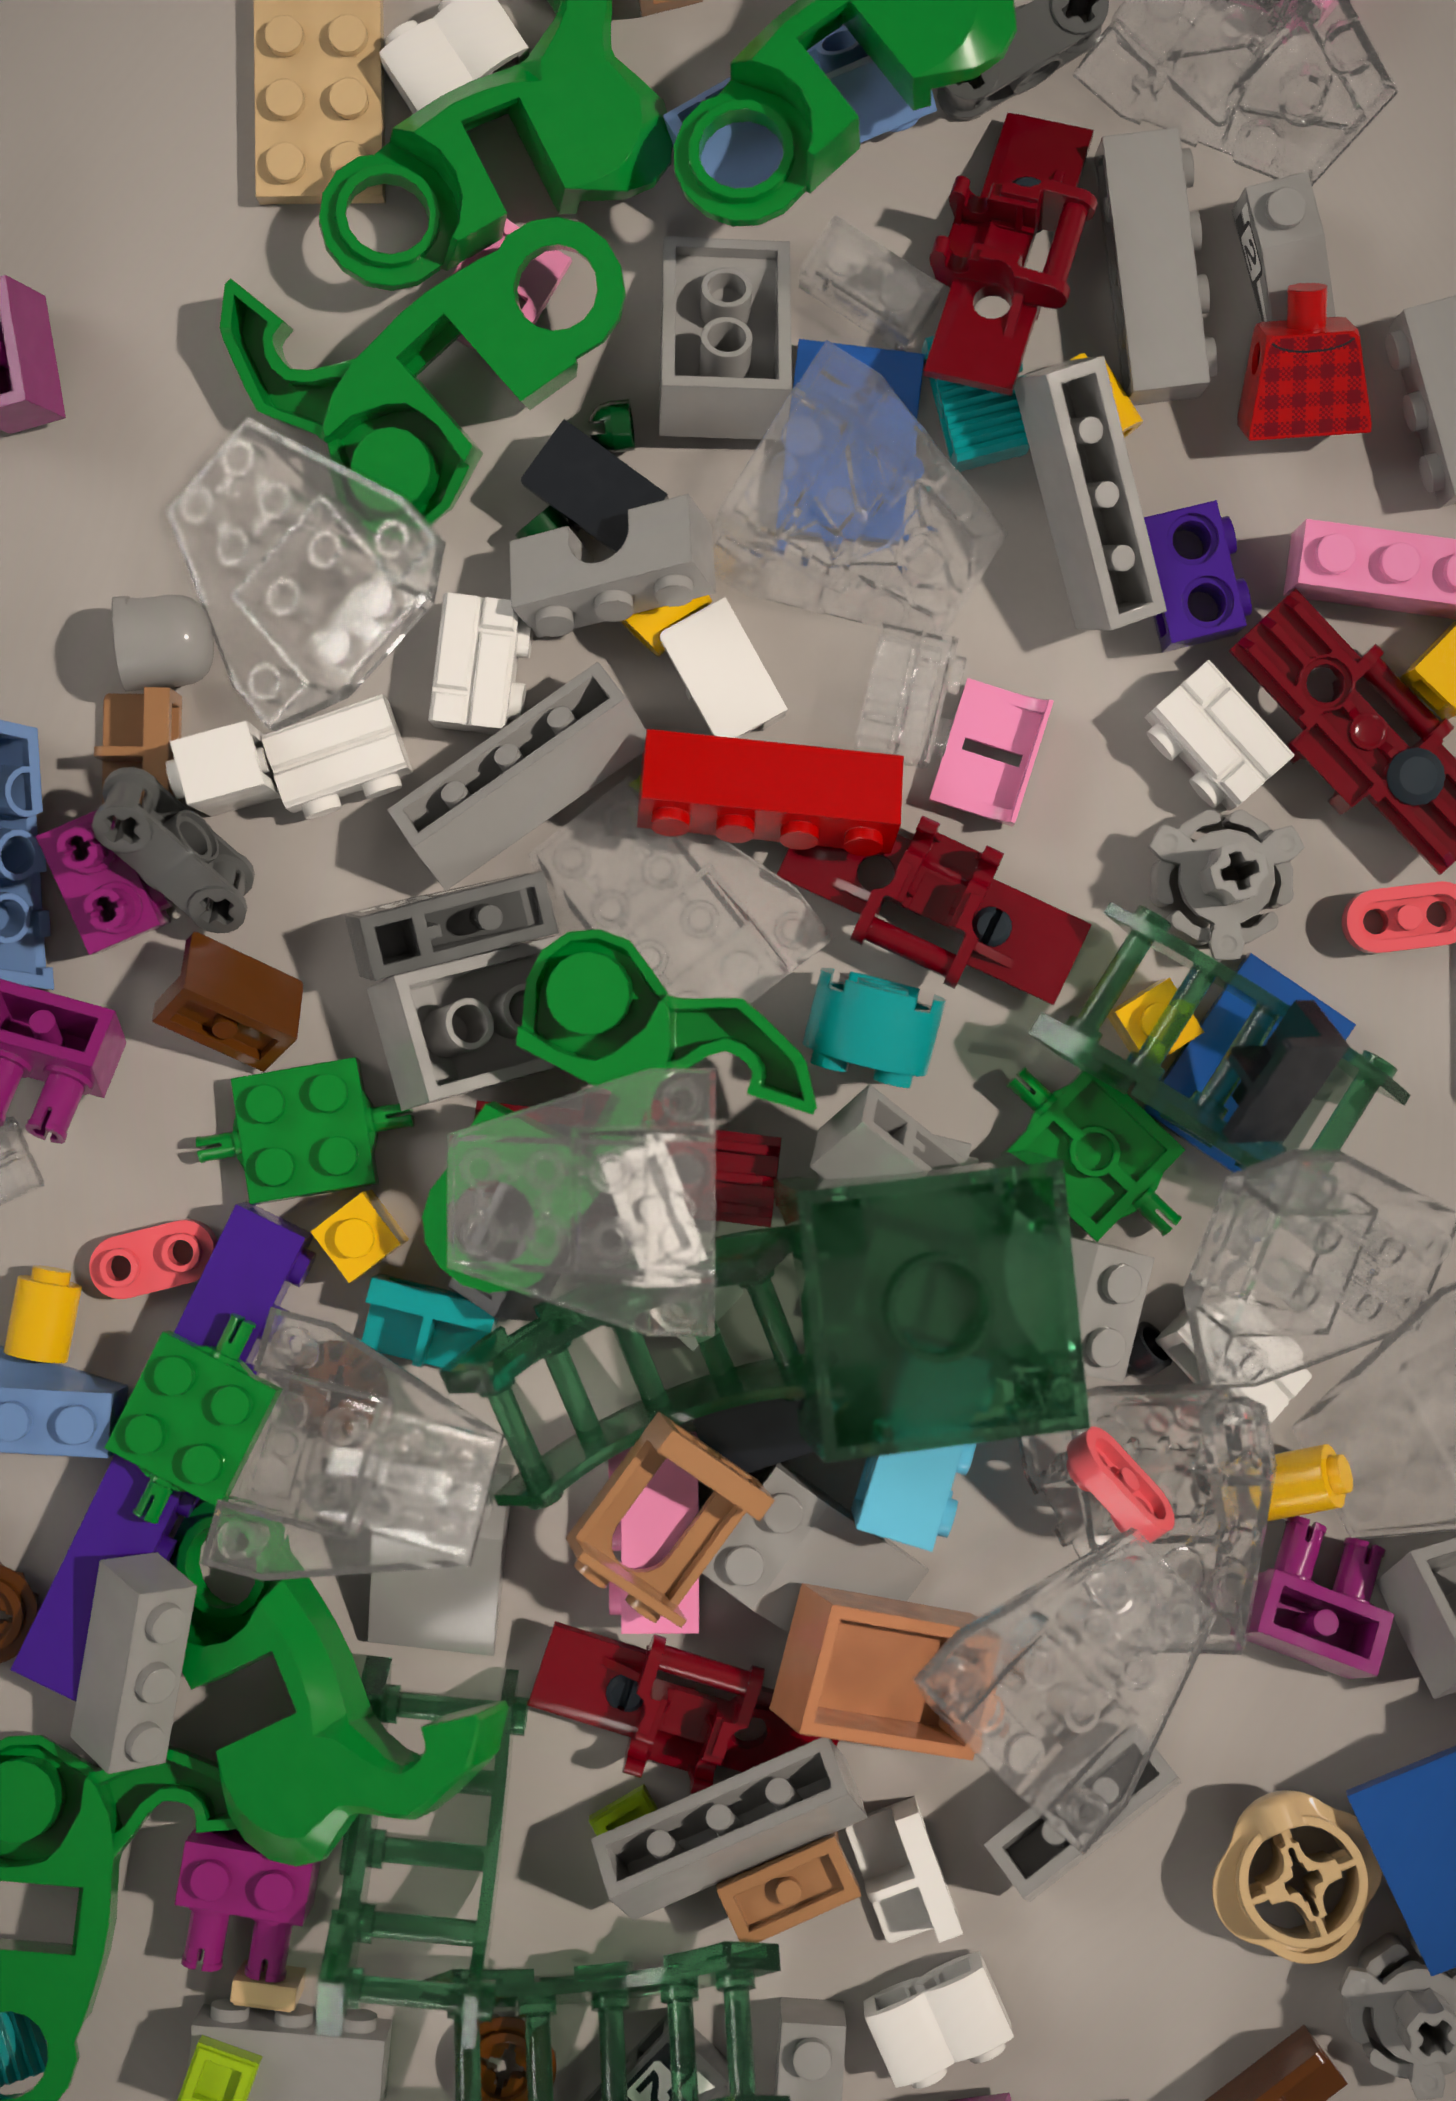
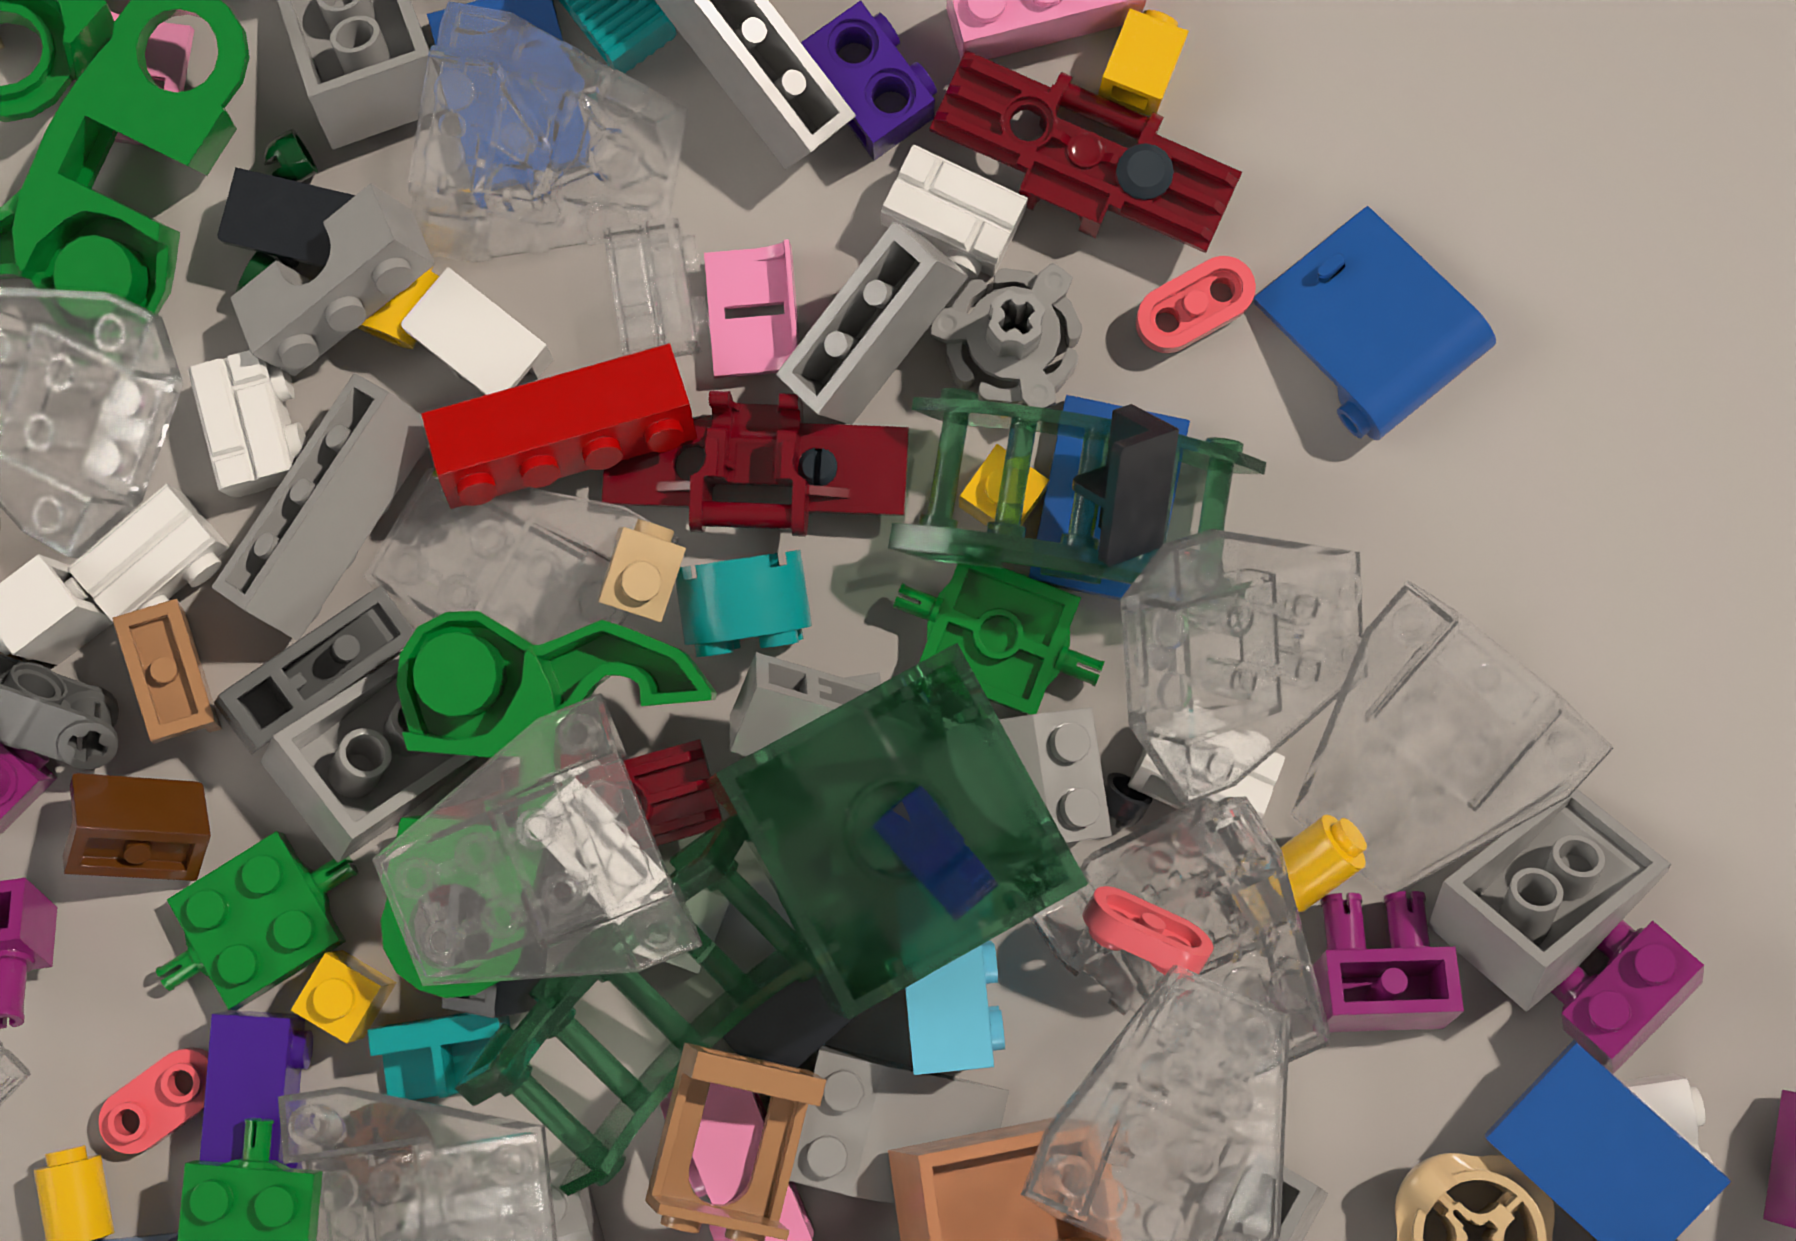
camera: 20 degrees left, 5 degrees down
none -> medium nougat panel [112,598,222,744]
none -> tan bracket [597,519,686,622]
none -> light grey brick [776,222,969,425]
none -> clear blue leg [869,785,999,922]

